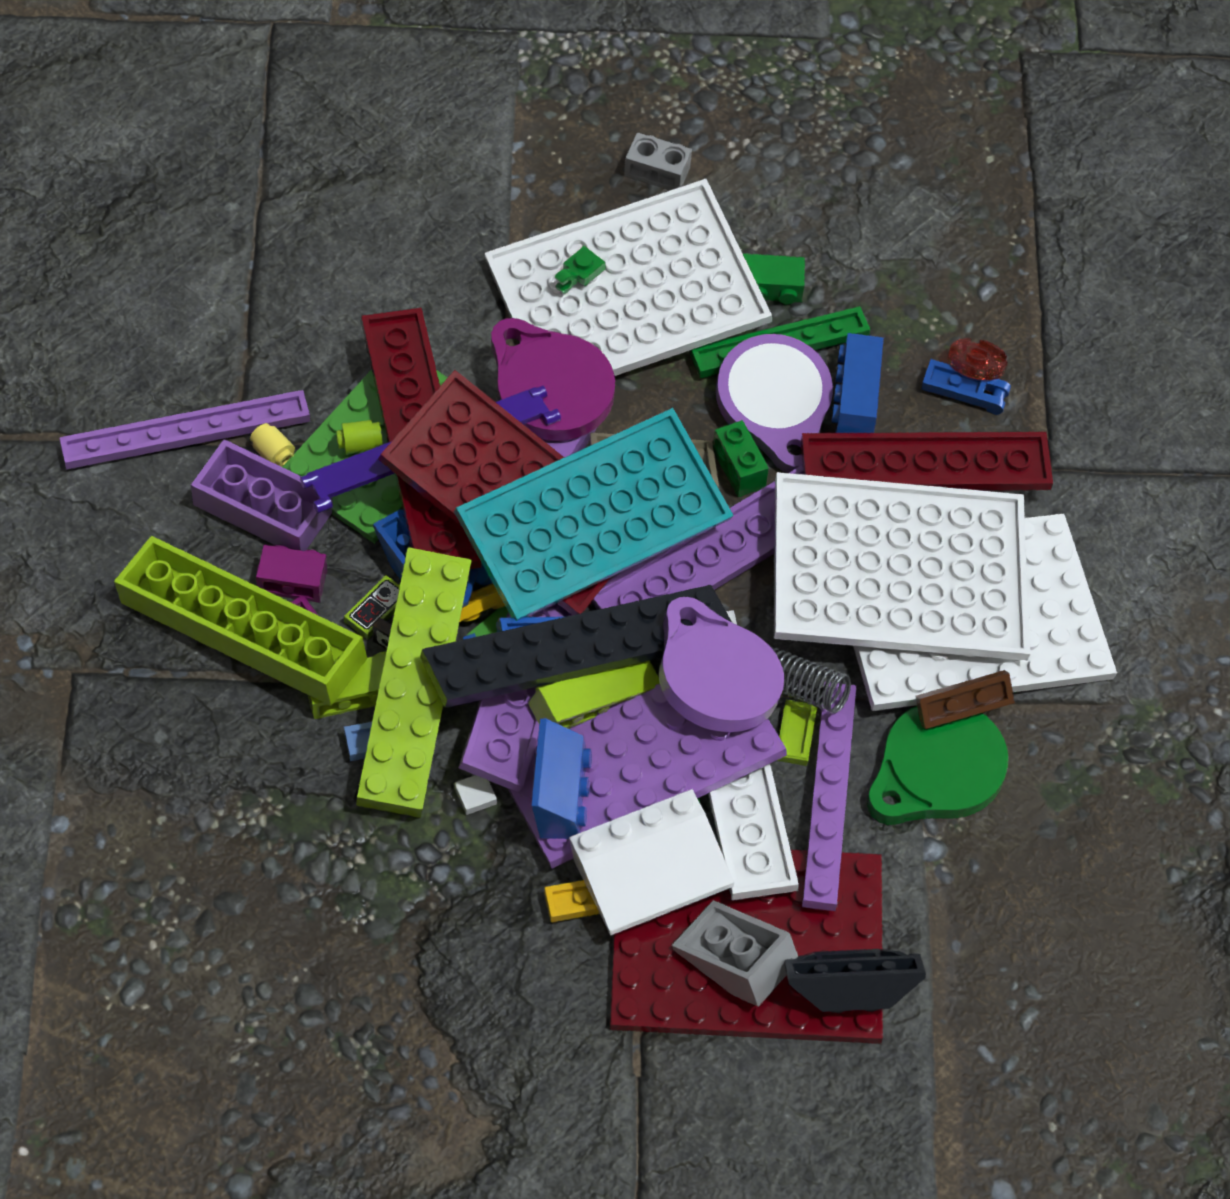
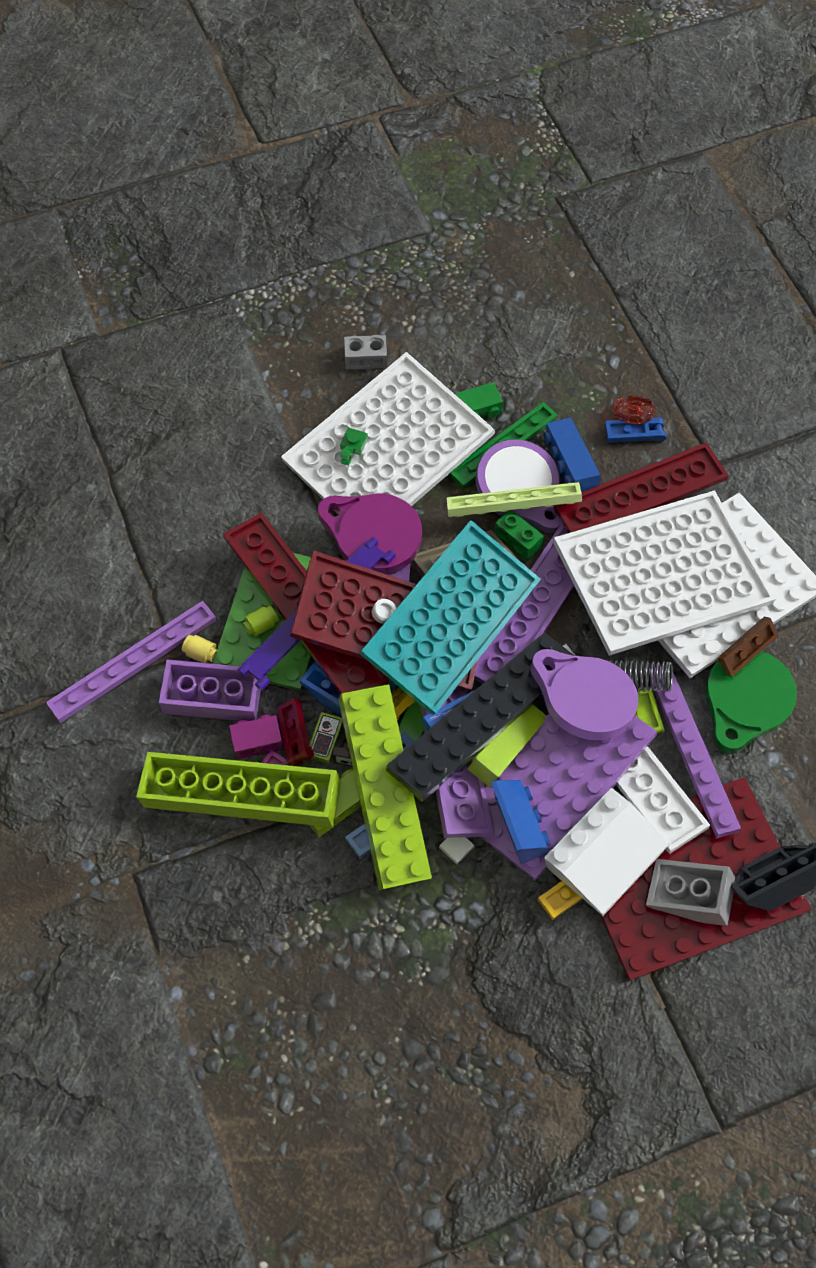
camera: 20 degrees left, 5 degrees up
none -> dark red plate [277,698,314,766]
none -> white tile [372,599,397,624]
none -> yellowish green plate [447,482,582,517]

